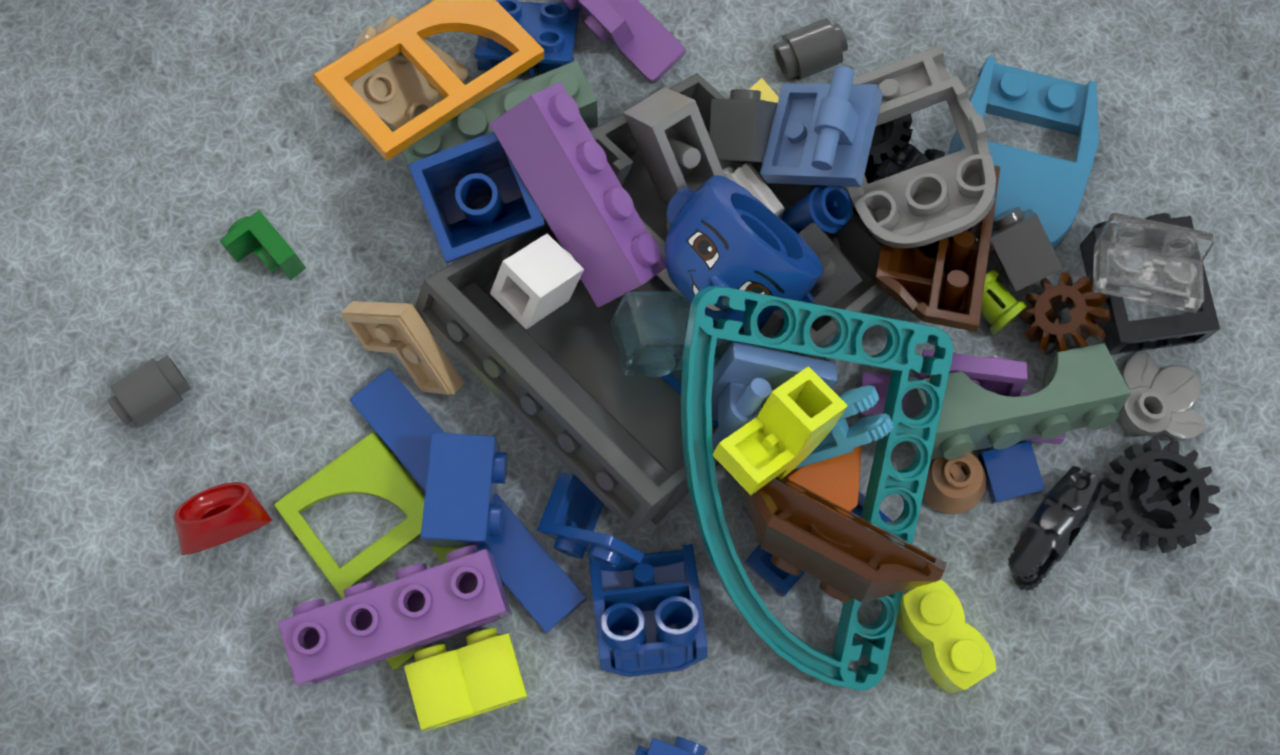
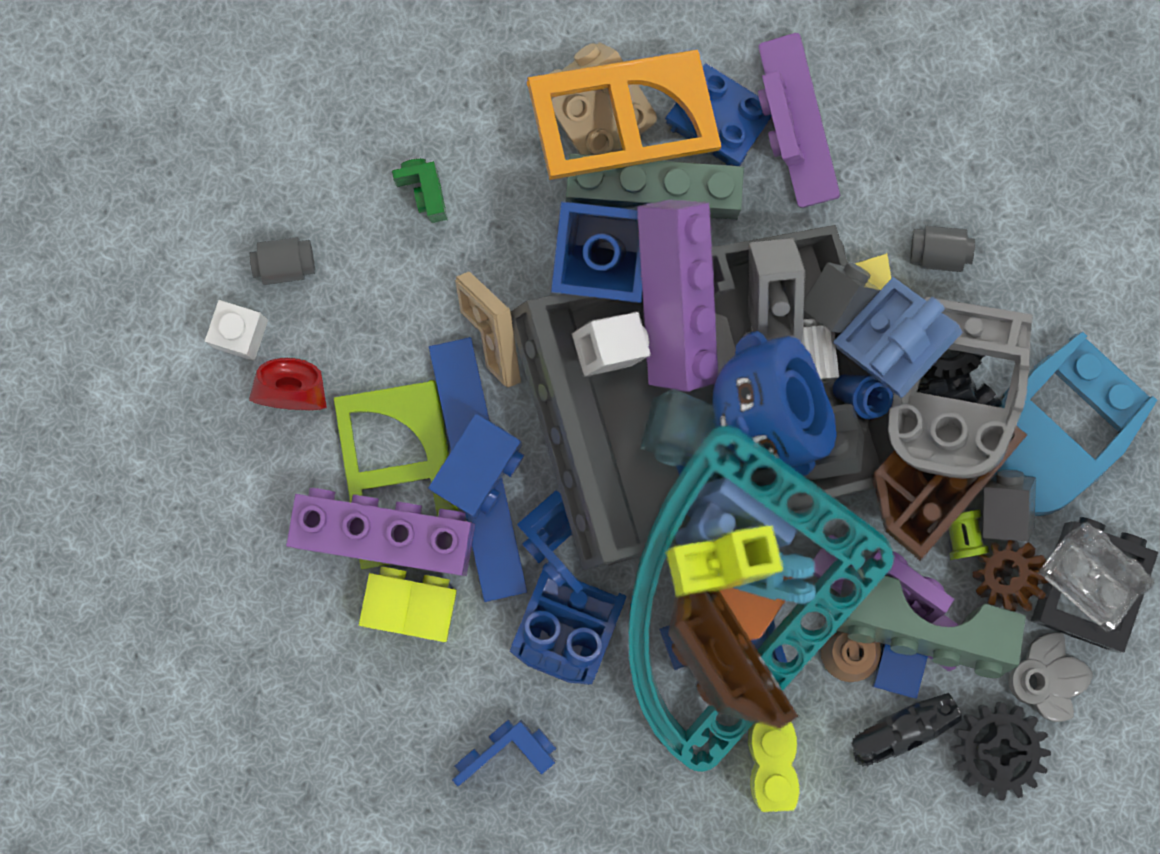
camera: 30 degrees right, 10 degrees up
none -> white brick [205,300,268,361]

